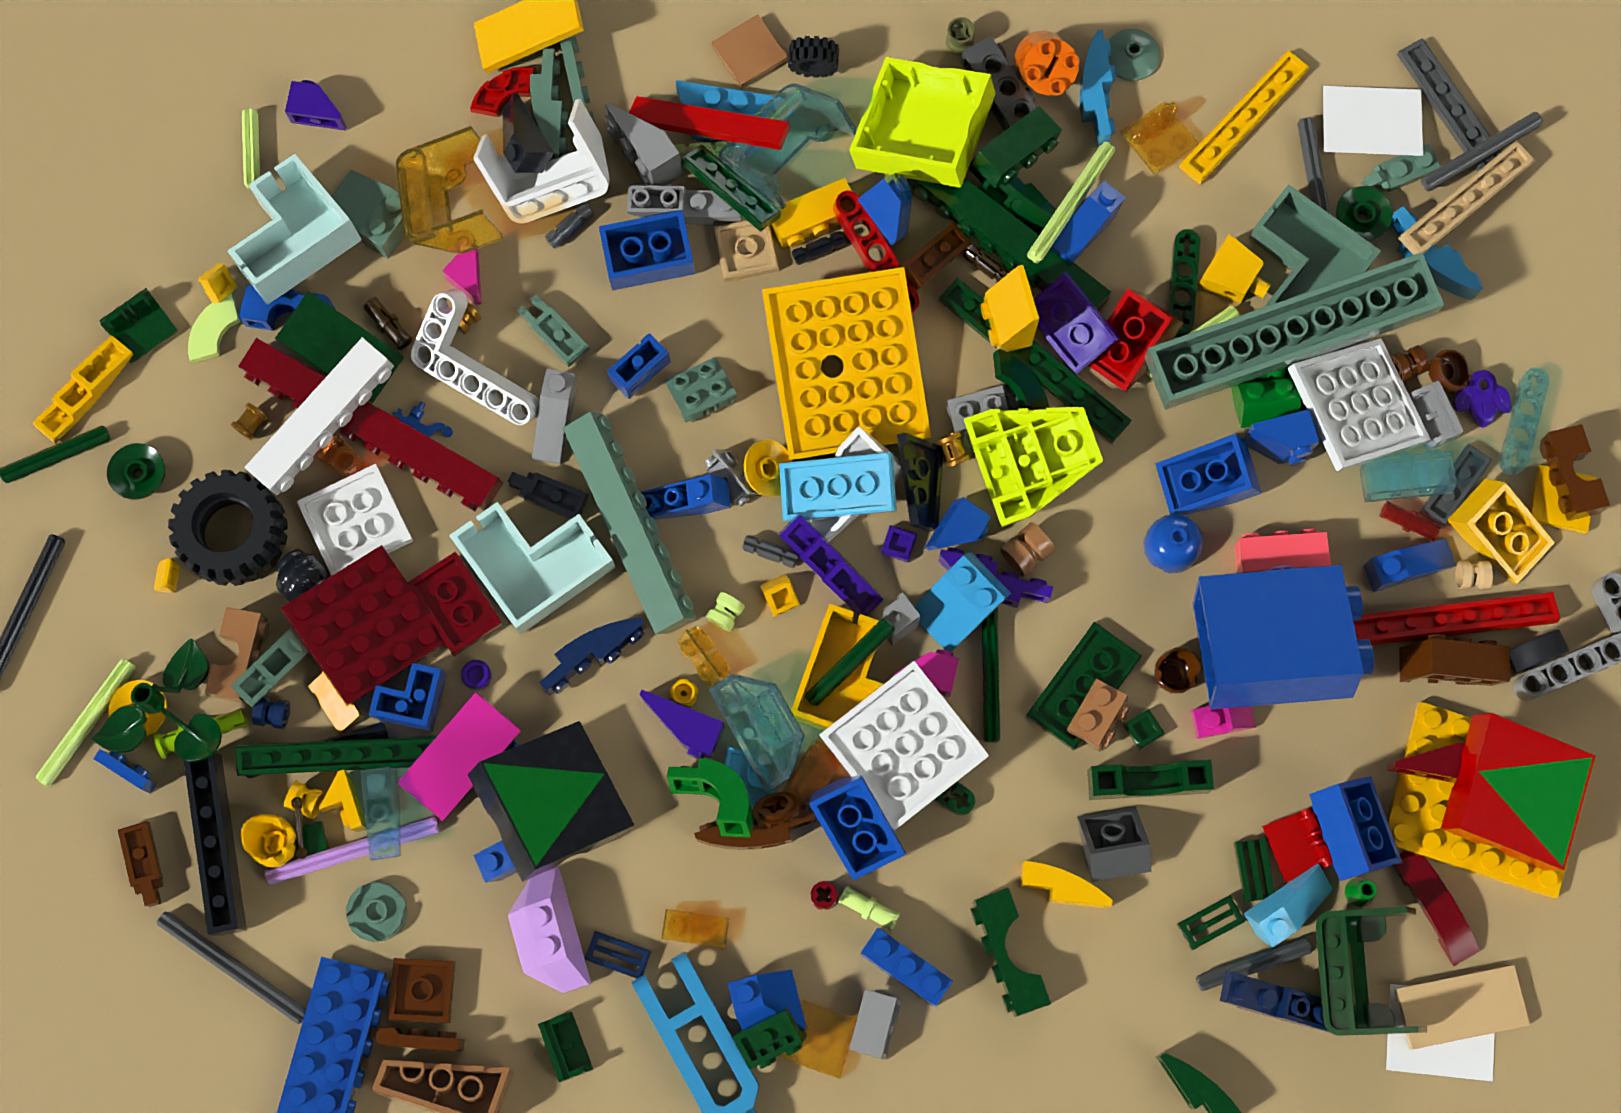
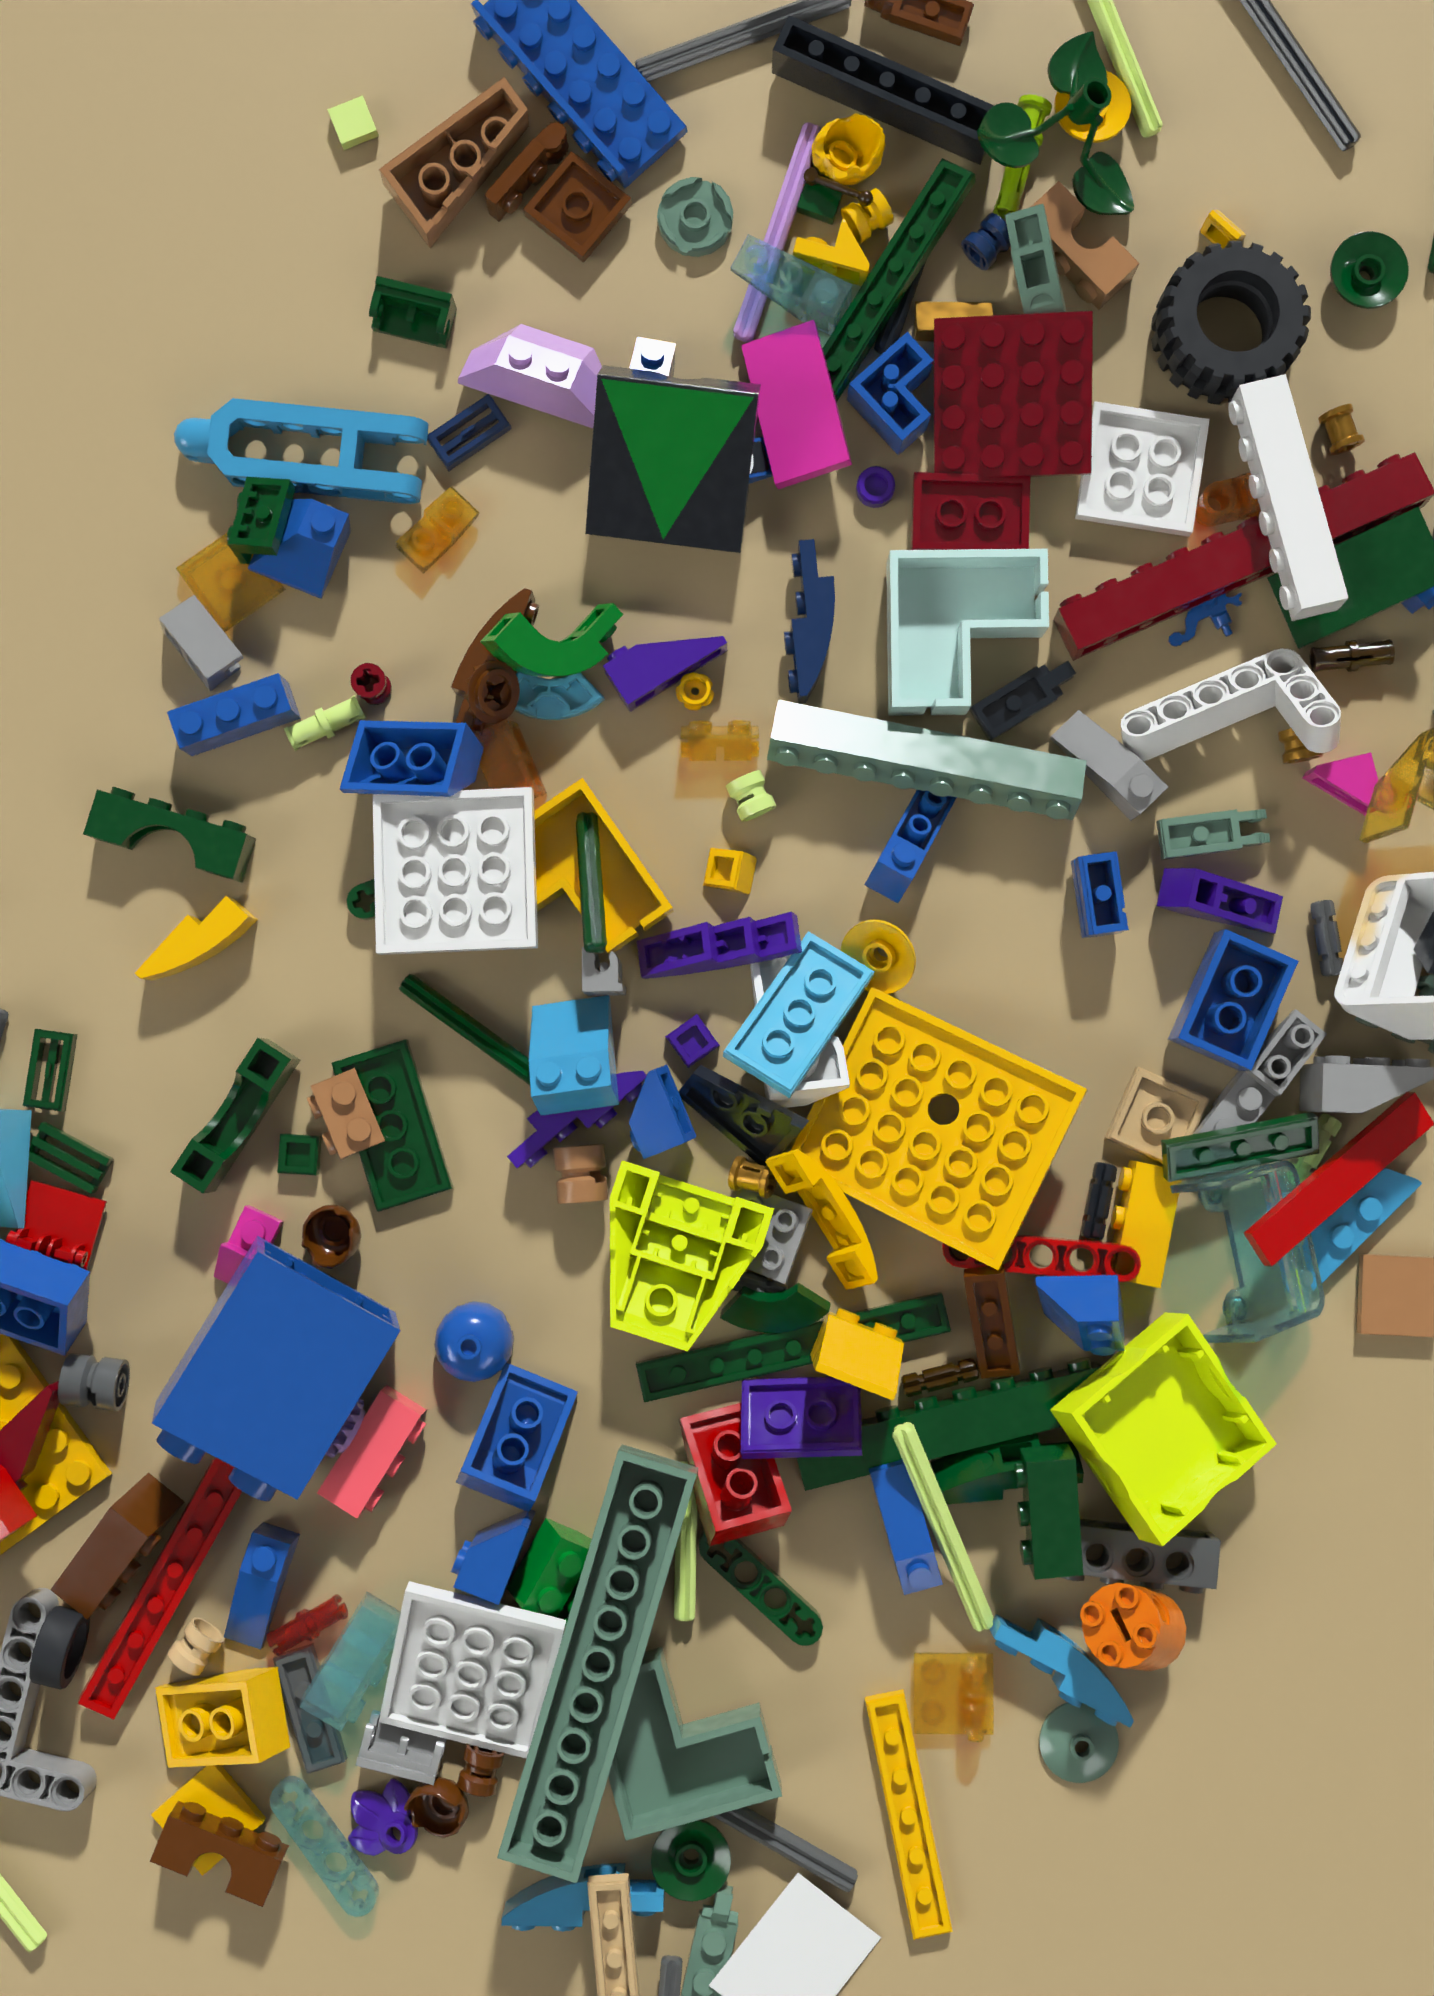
camera: 130 degrees right, 10 degrees up
blue plate [93,749,157,793] -> none
black hair [276,549,329,602] -> none
sand green hinge [665,357,737,423] -> none
light grey hinge [704,450,758,506] -> none
clear light blue wedge [709,674,805,793] -> none
dark grey axle [743,535,799,568] -> none
black tyre [788,36,839,78] -> none
dark pink slope [894,649,959,697] -> none
olive wheel [946,17,975,55] -> none
dark grey slope [1077,806,1152,882] -> none
yellow torso [1198,234,1272,303] -> none
none -> dark grey wheel [58,1353,130,1411]
none -> yellow slope [765,1149,878,1290]
none -> dark purple slope [1156,868,1283,934]

